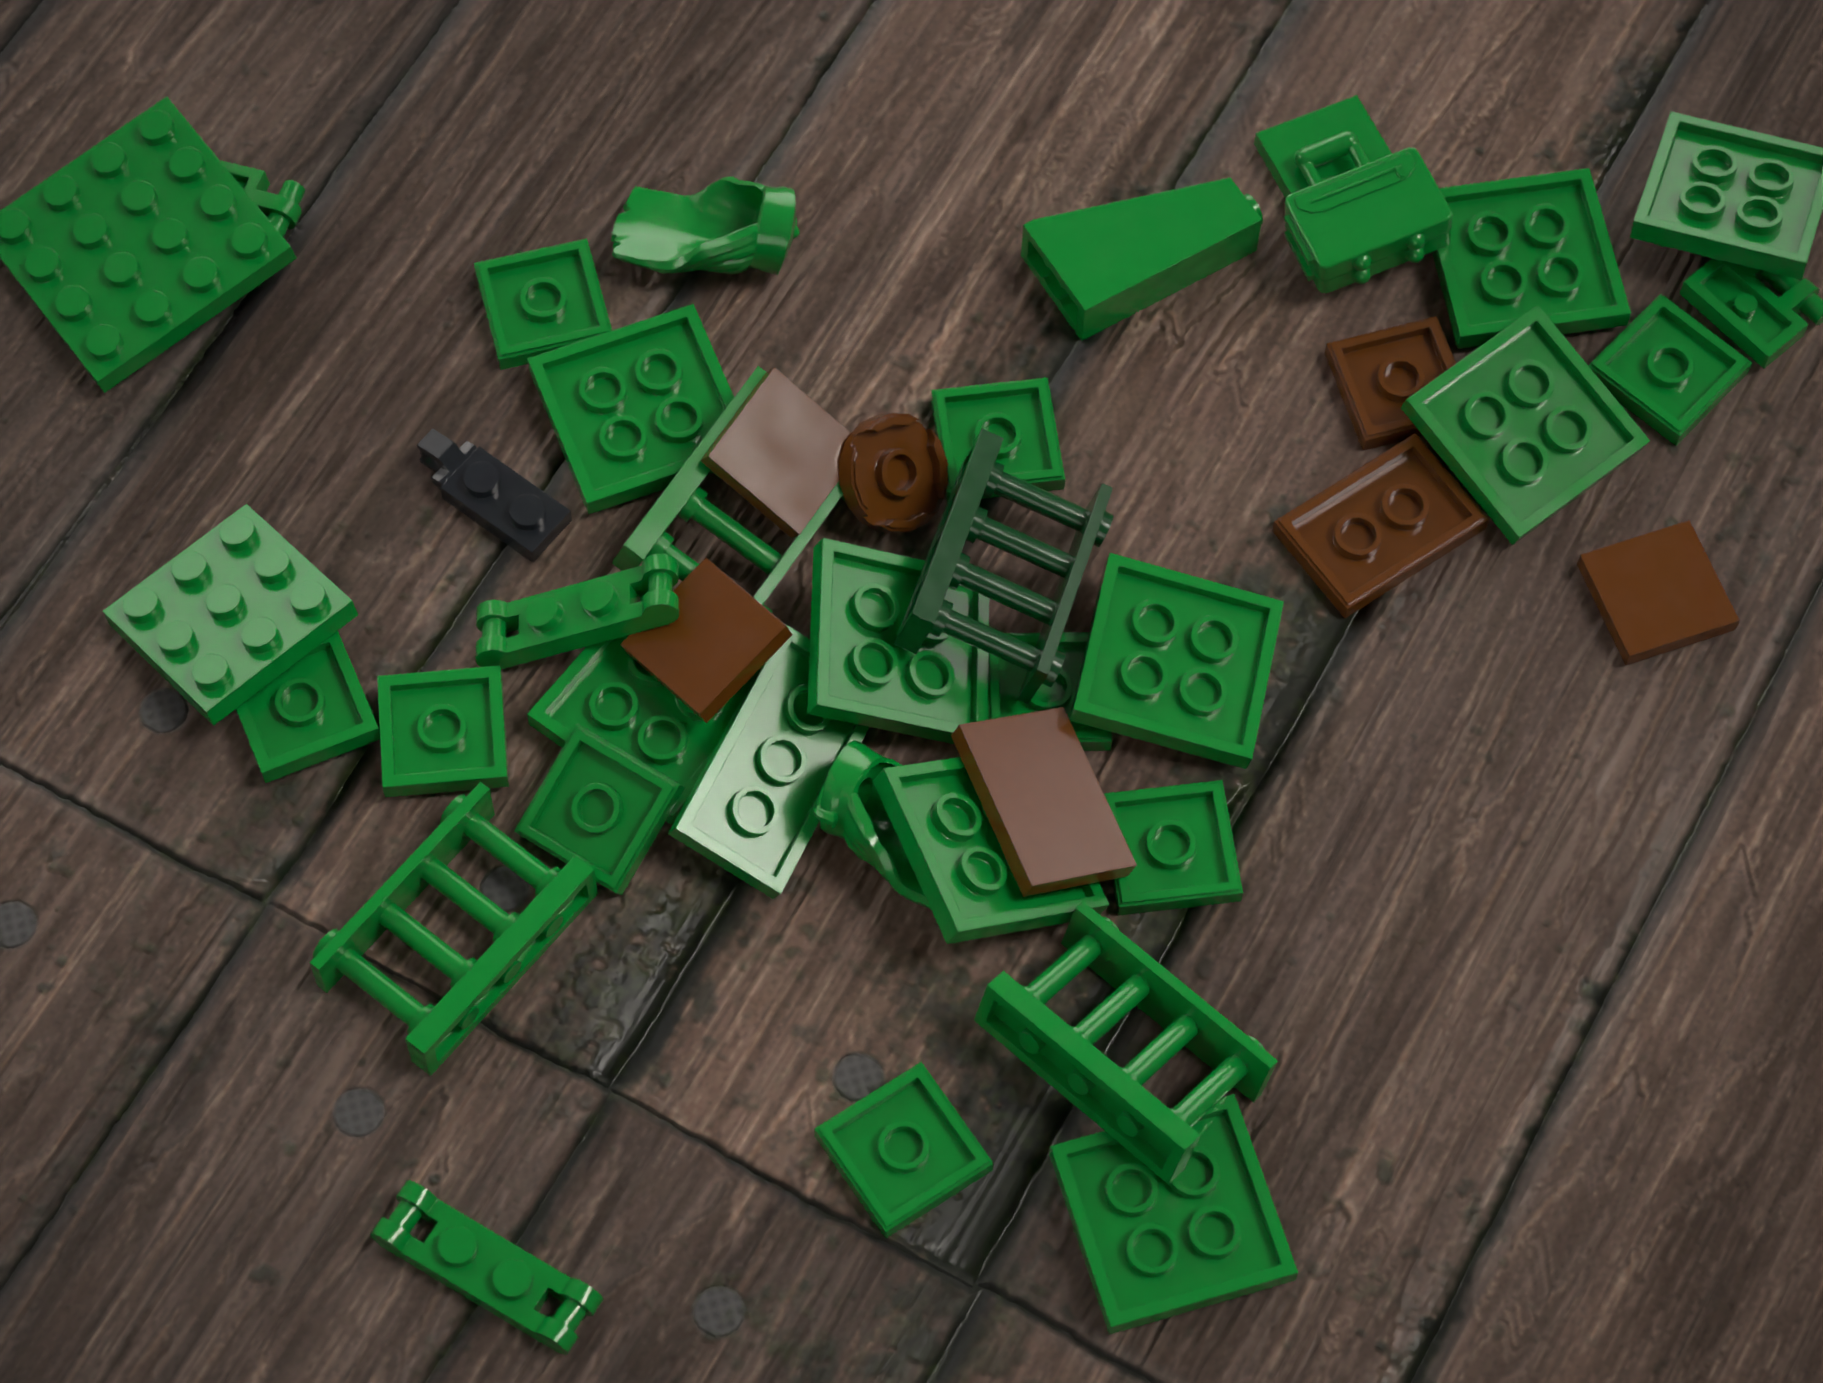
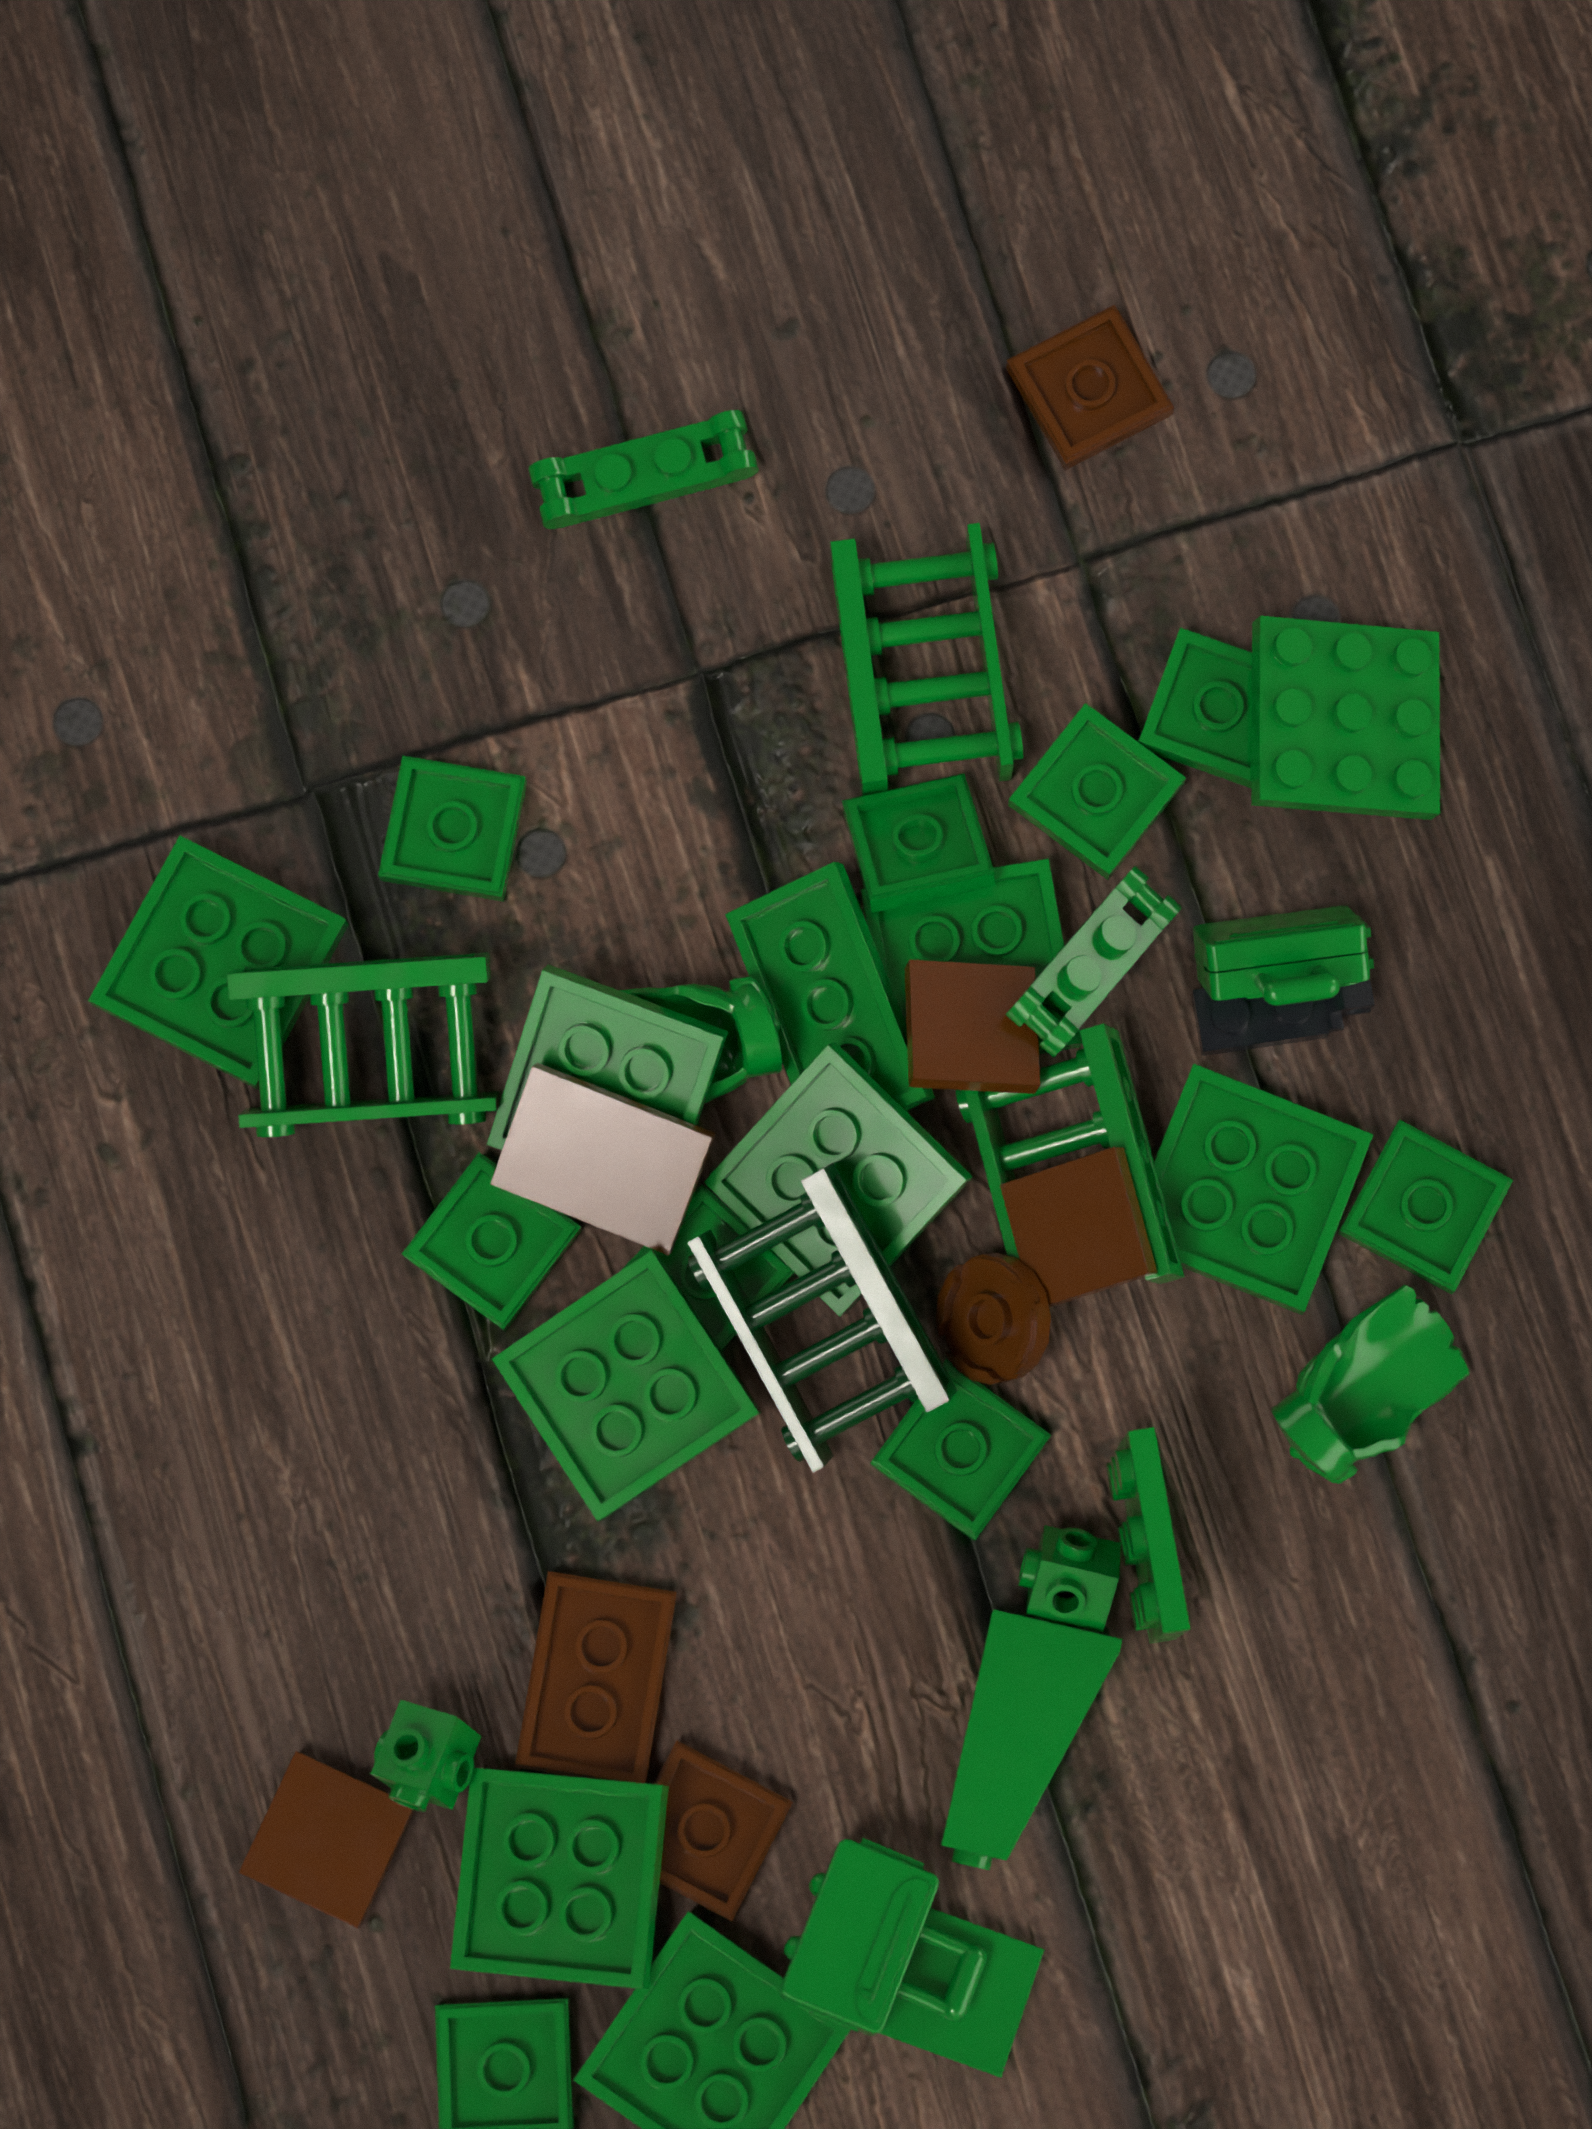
camera: 140 degrees right, 15 degrees up
none -> green brick [371,1700,482,1812]
none -> reddish brown tile [1006,305,1174,470]
none -> green brick [1018,1525,1121,1632]
none -> green plate [1106,1427,1190,1644]
none -> green piece [1193,906,1374,1006]

